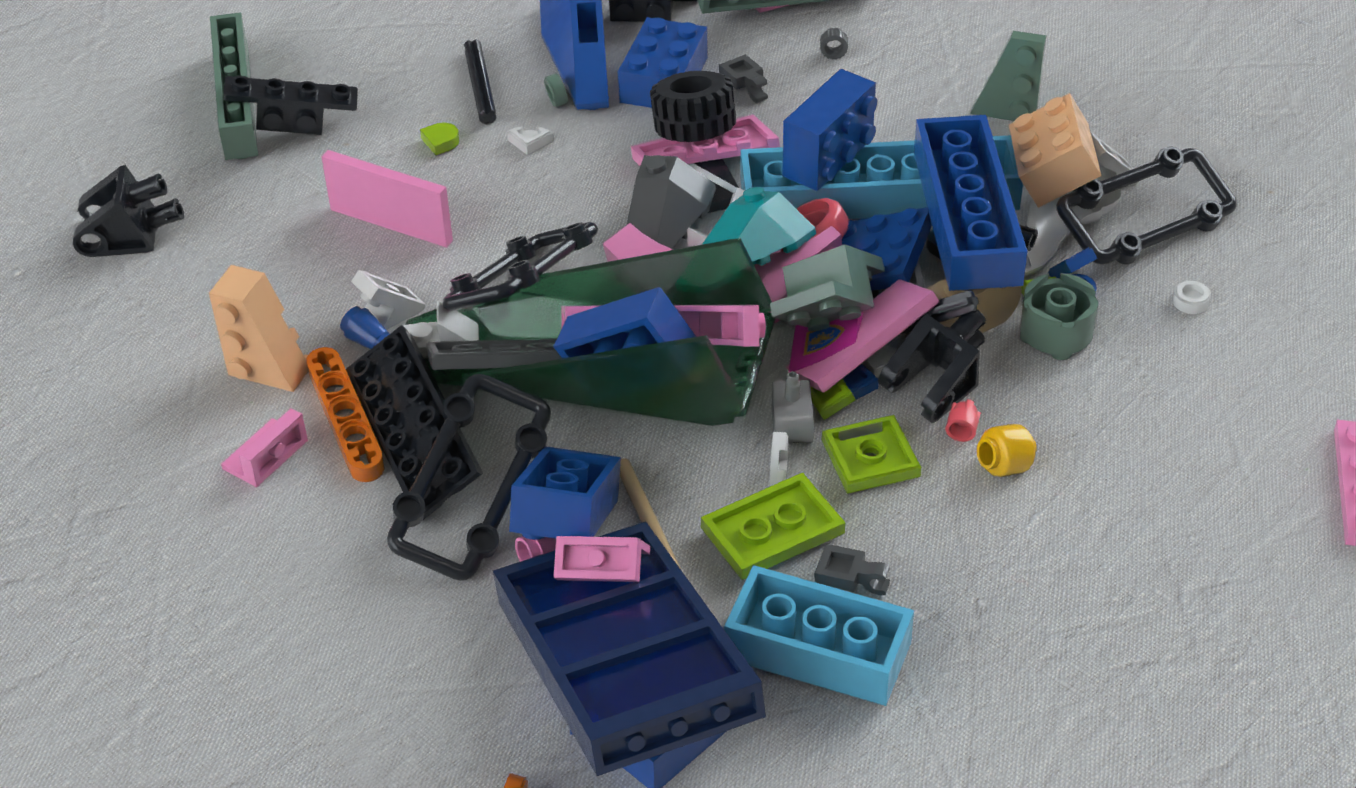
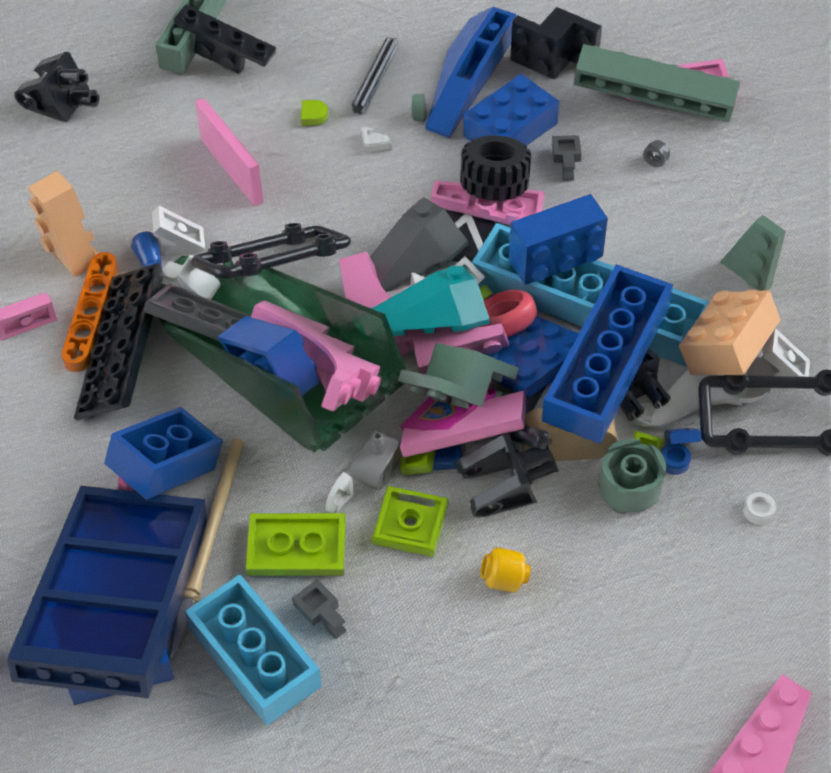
camera: 30 degrees right, 10 degrees up
black bar [387,374,551,581] -> none
bright pink panel [554,536,650,582] -> none
coral hose [945,399,981,442] -> none

